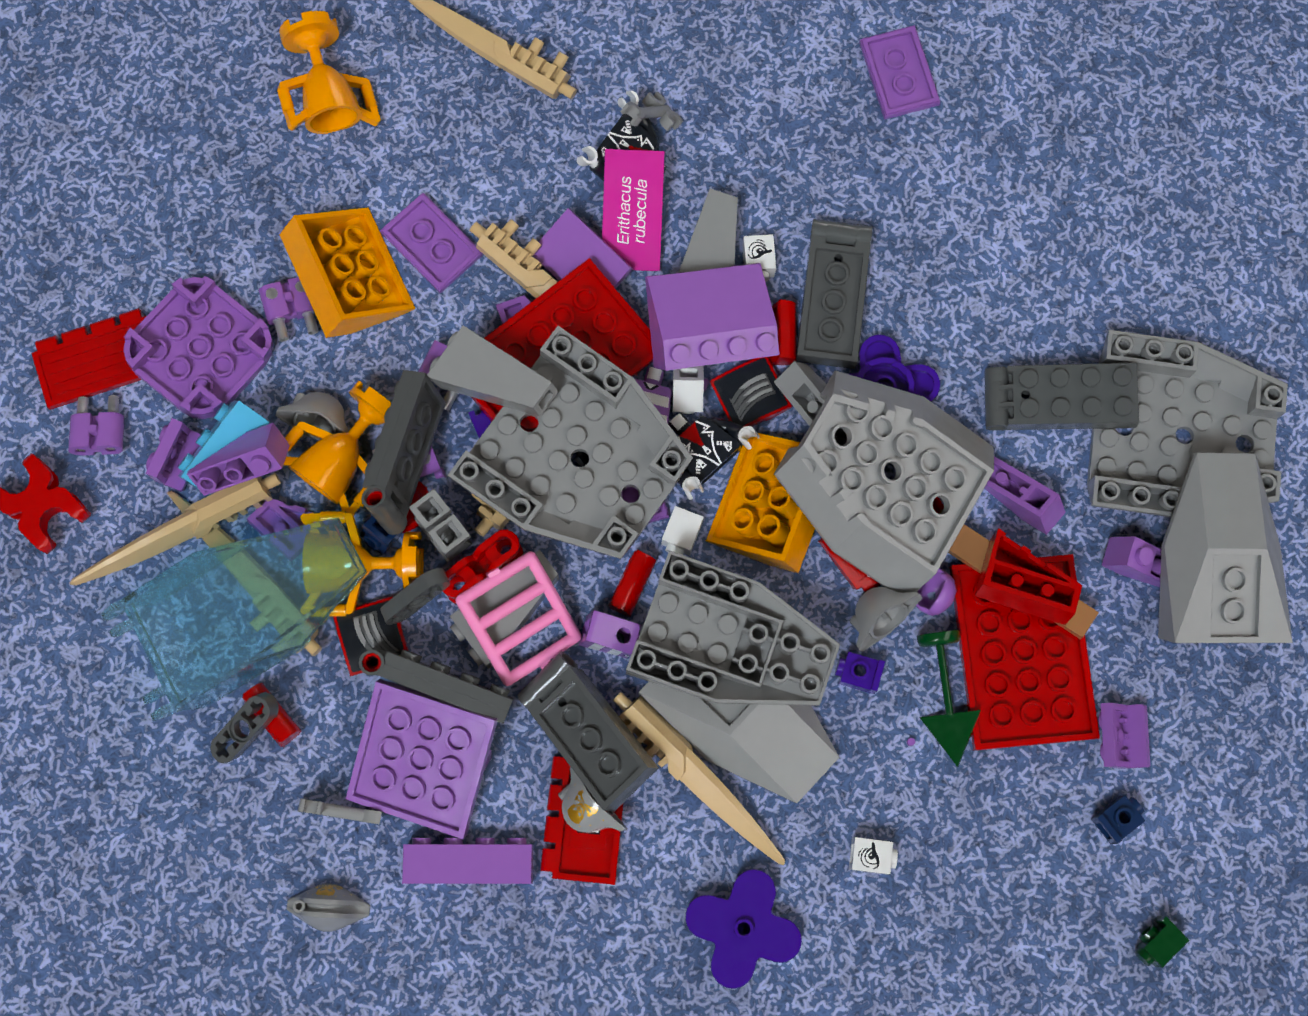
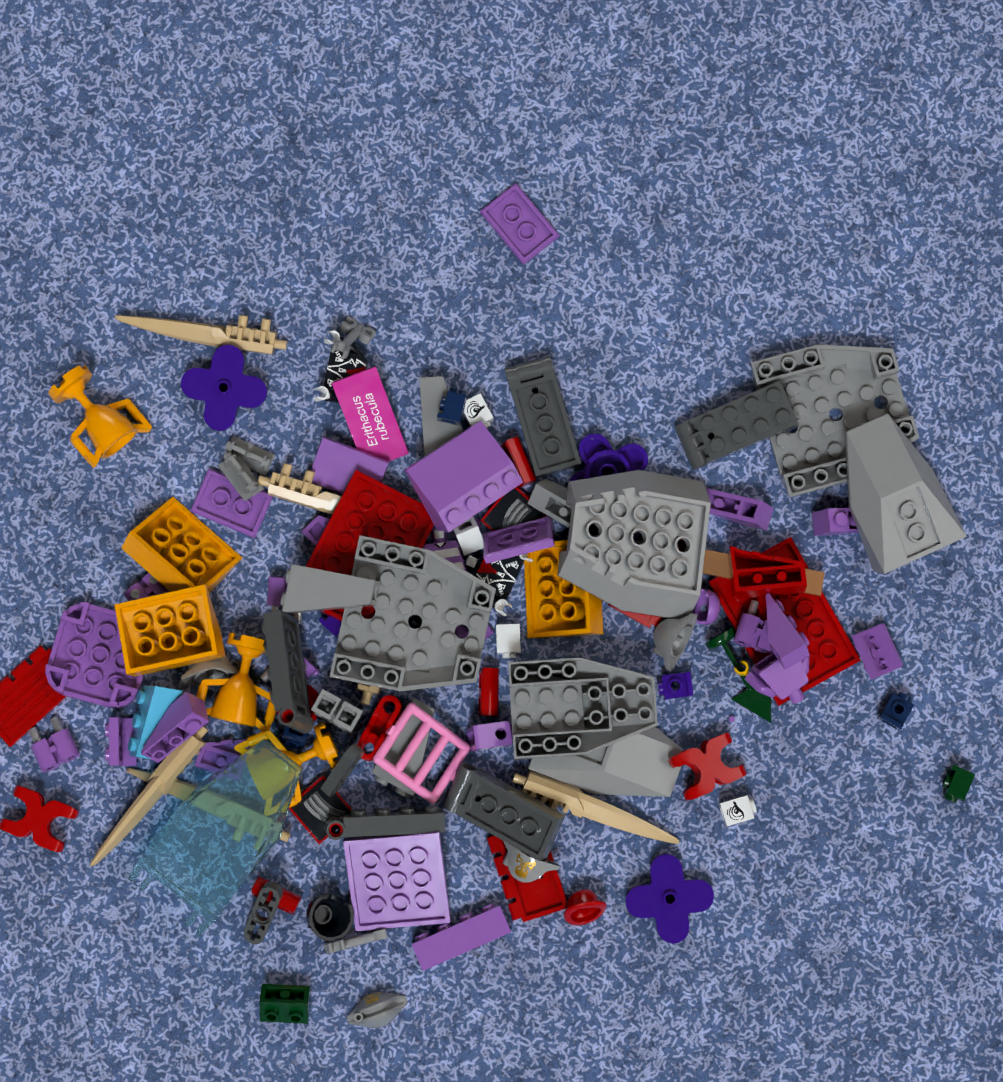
camera: 20 degrees left, 5 degrees up
none -> light orange slope [114,584,225,677]
none -> dark purple plant [181,345,268,431]
none -> light grey hinge [218,452,264,501]
none -> light grey hinge [223,436,276,477]
none -> dark green brick [259,984,310,1024]
none -> black helmet [306,894,354,941]
none -> dark blue brick [437,388,467,426]
none -> medium lavender tile [483,516,555,564]
none -> red hat [564,889,607,926]
none -> red piece [668,732,747,801]
none -> medium lavender piece [733,600,773,654]
none -> medium lavender torso [734,653,810,704]
none -> medium lavender slope [766,593,810,670]

